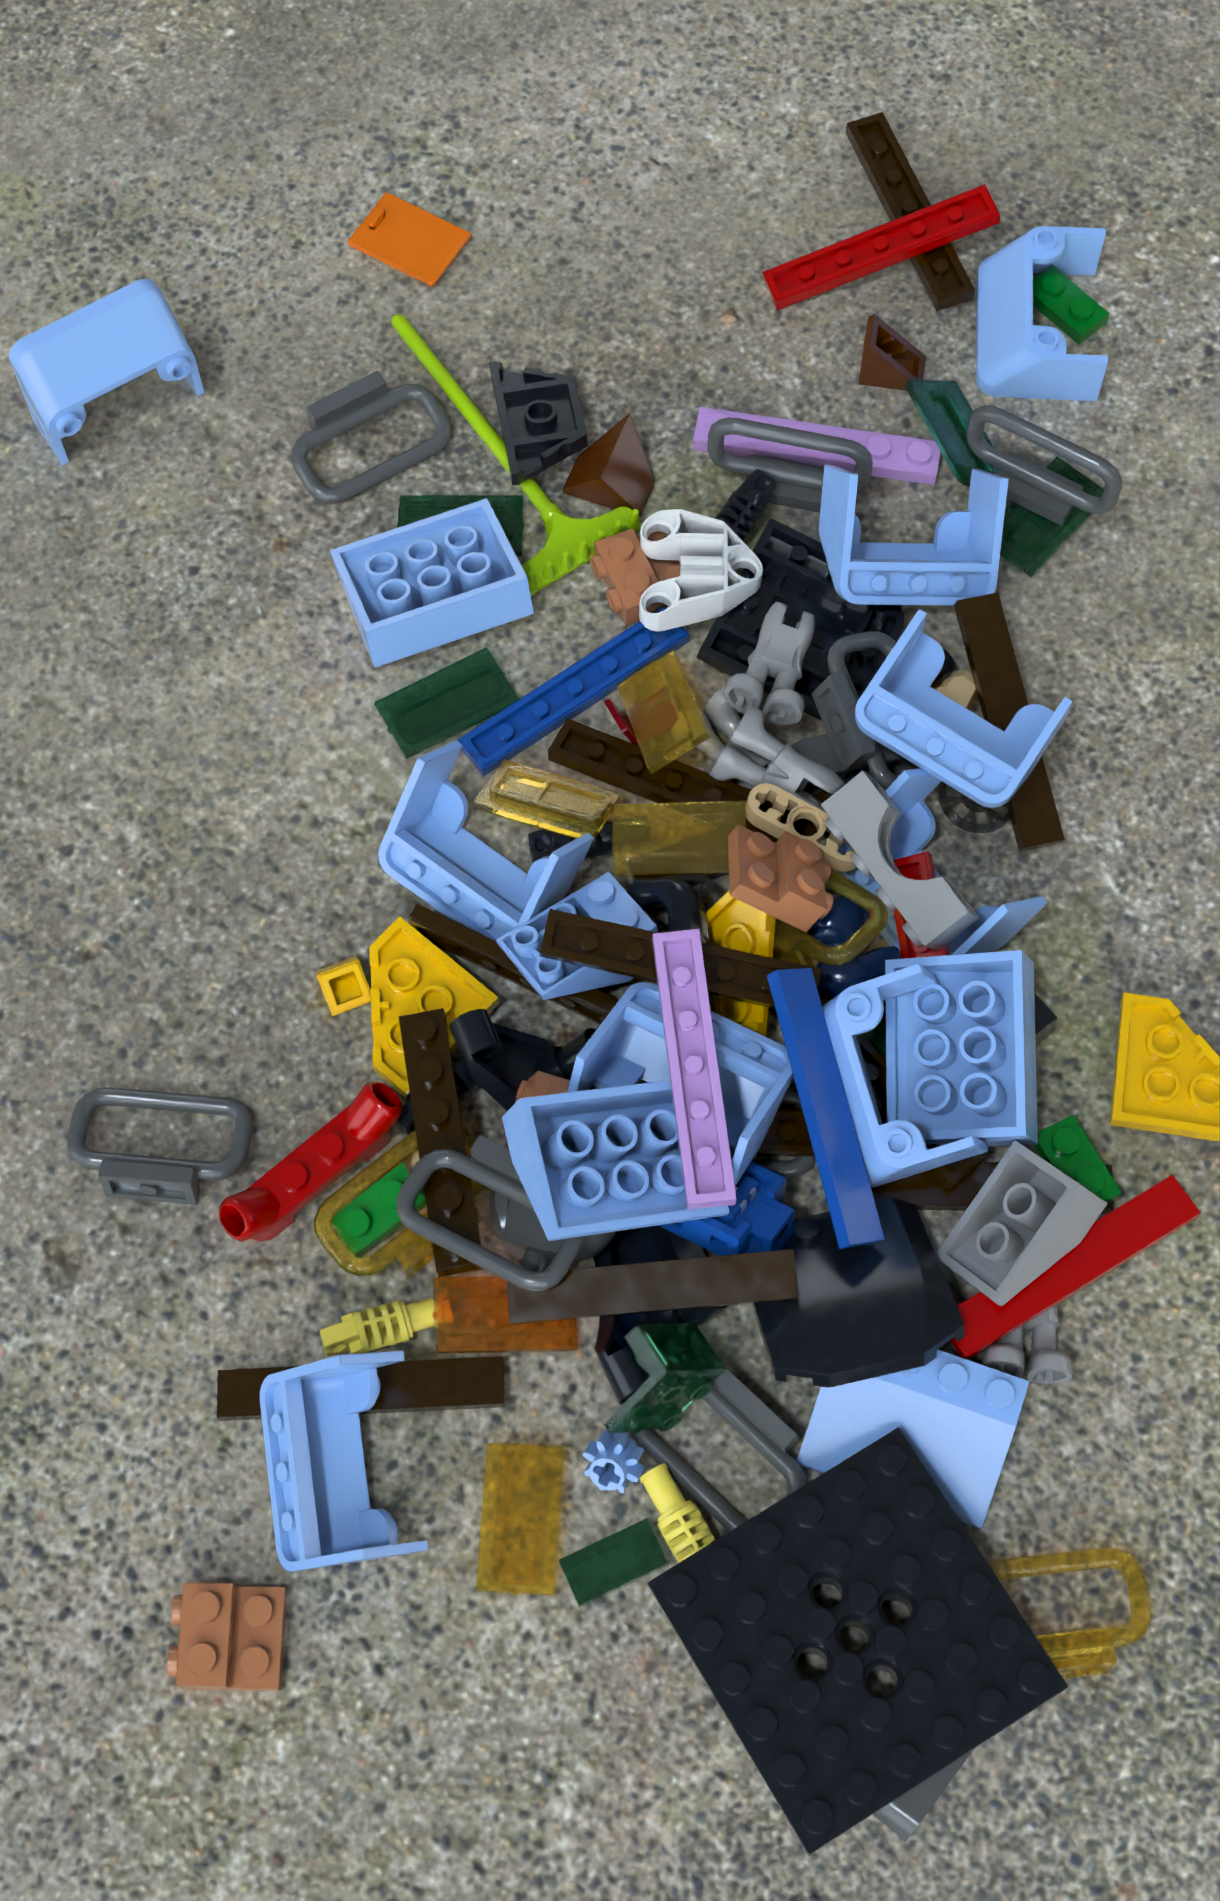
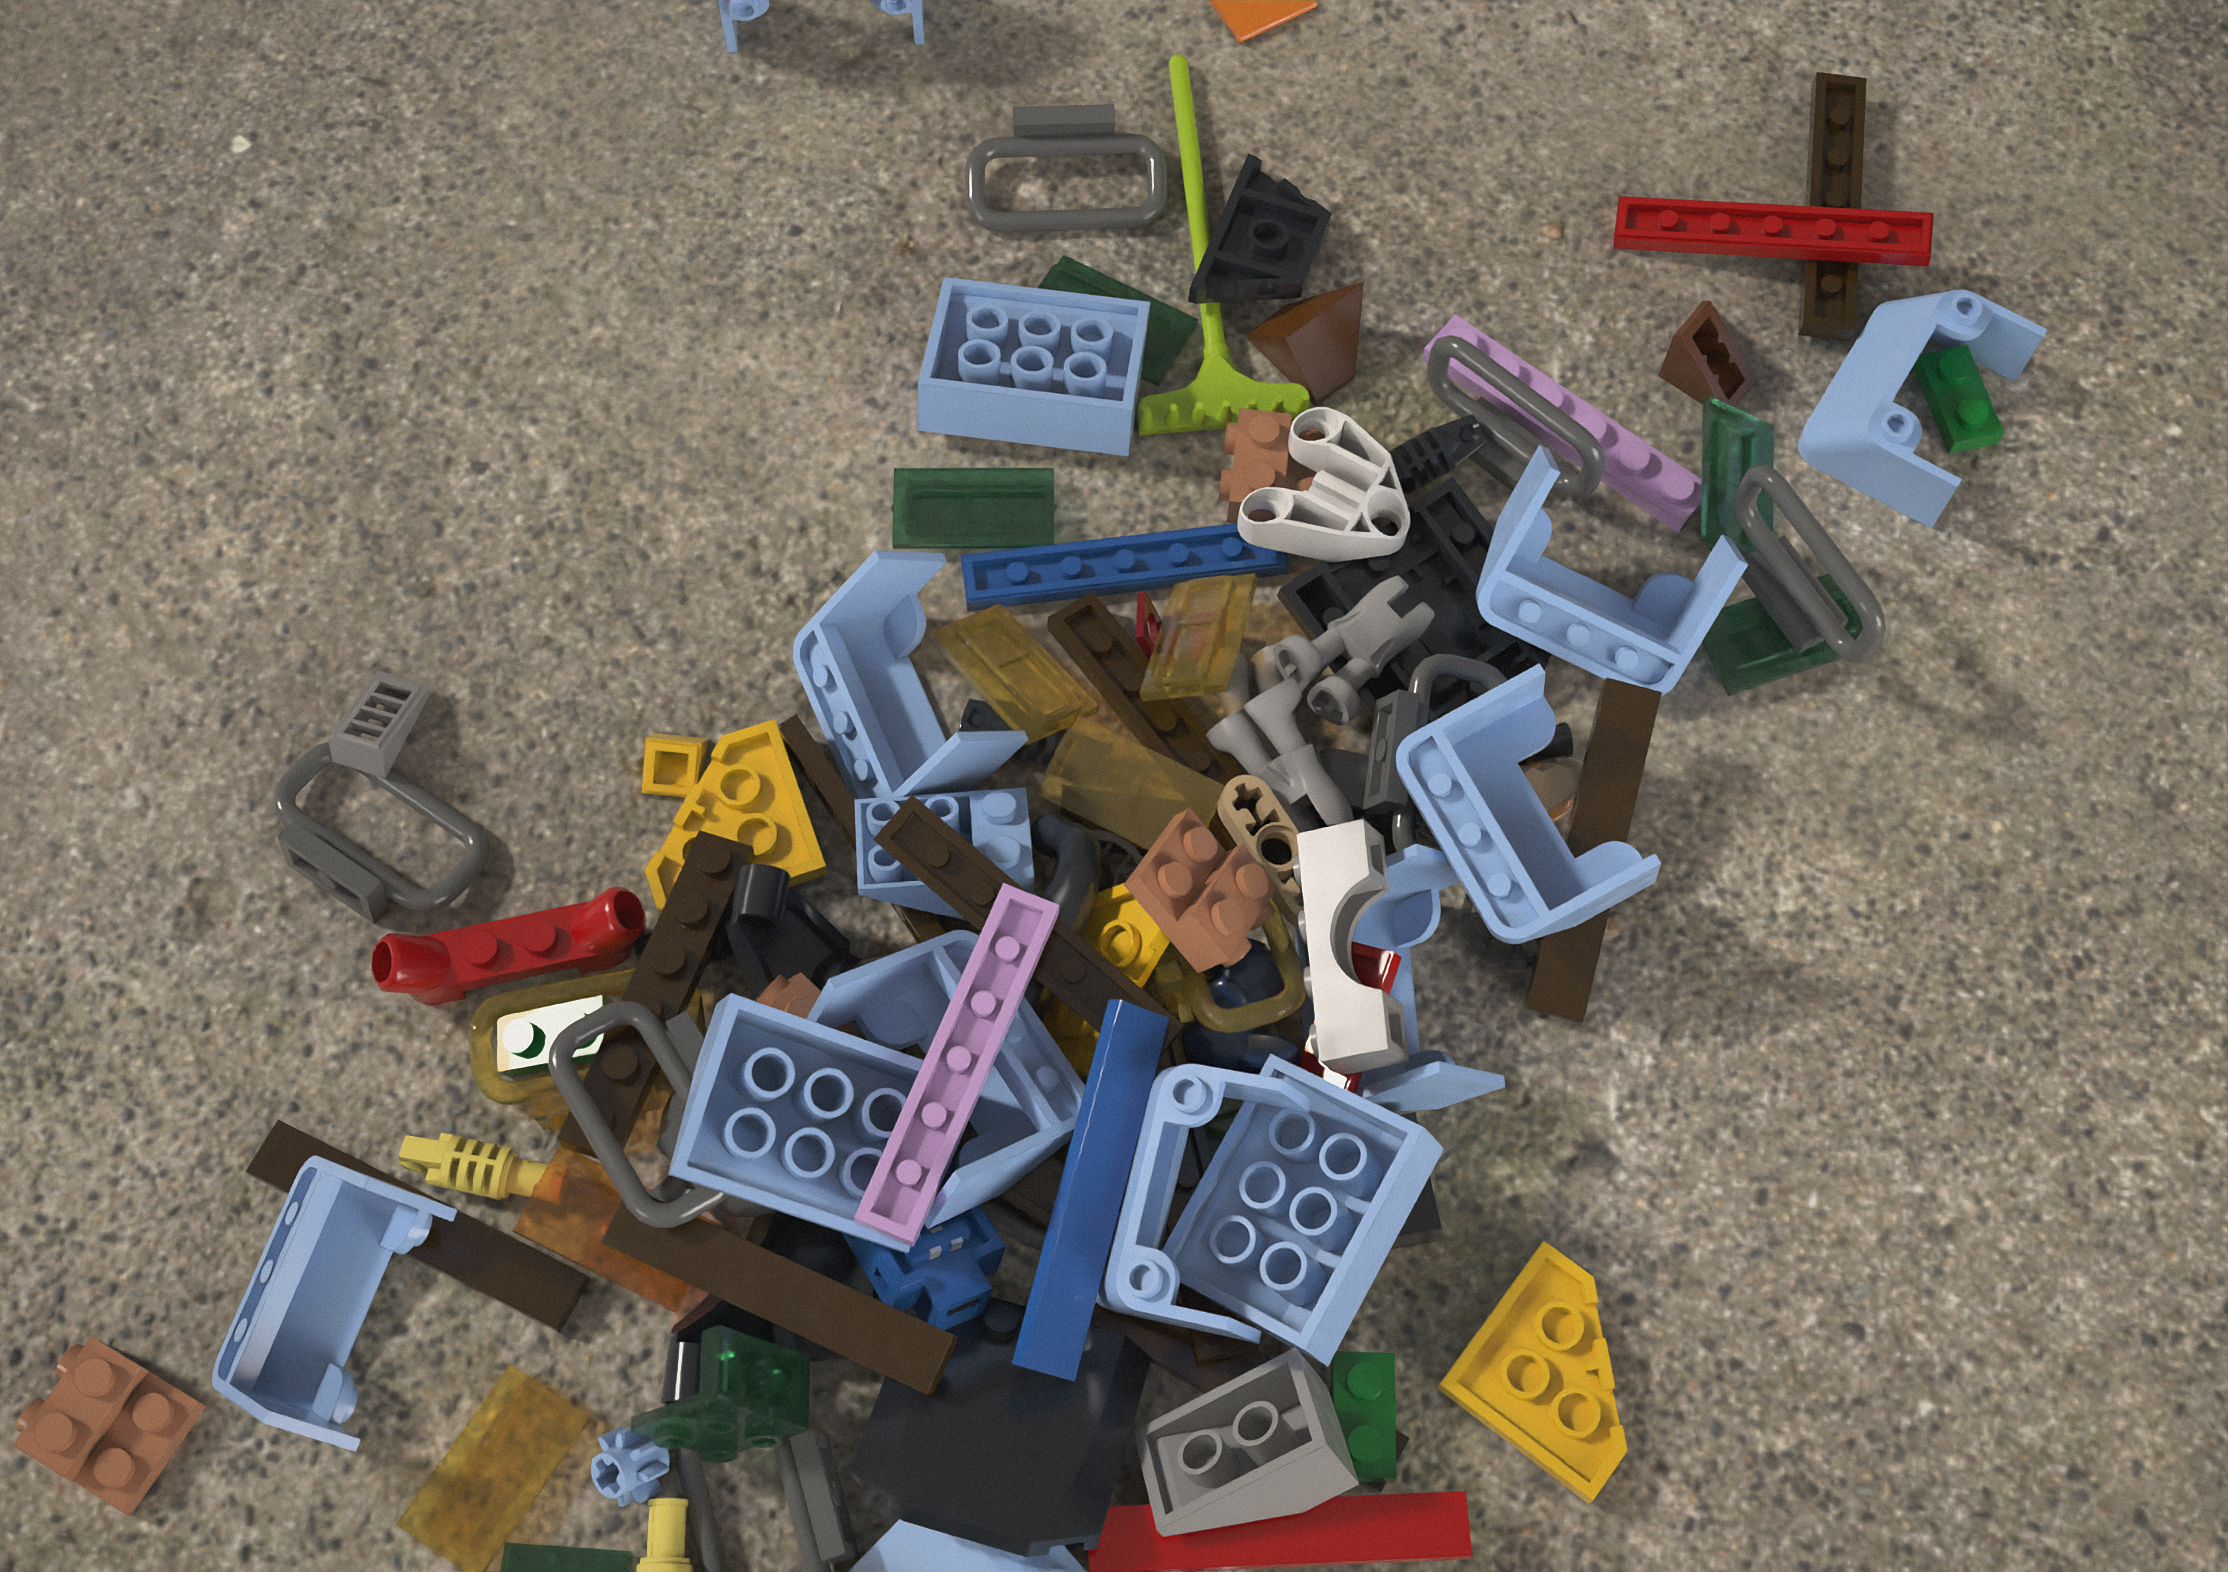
camera: 25 degrees right, 0 degrees up
none -> light grey slope [328,670,431,778]

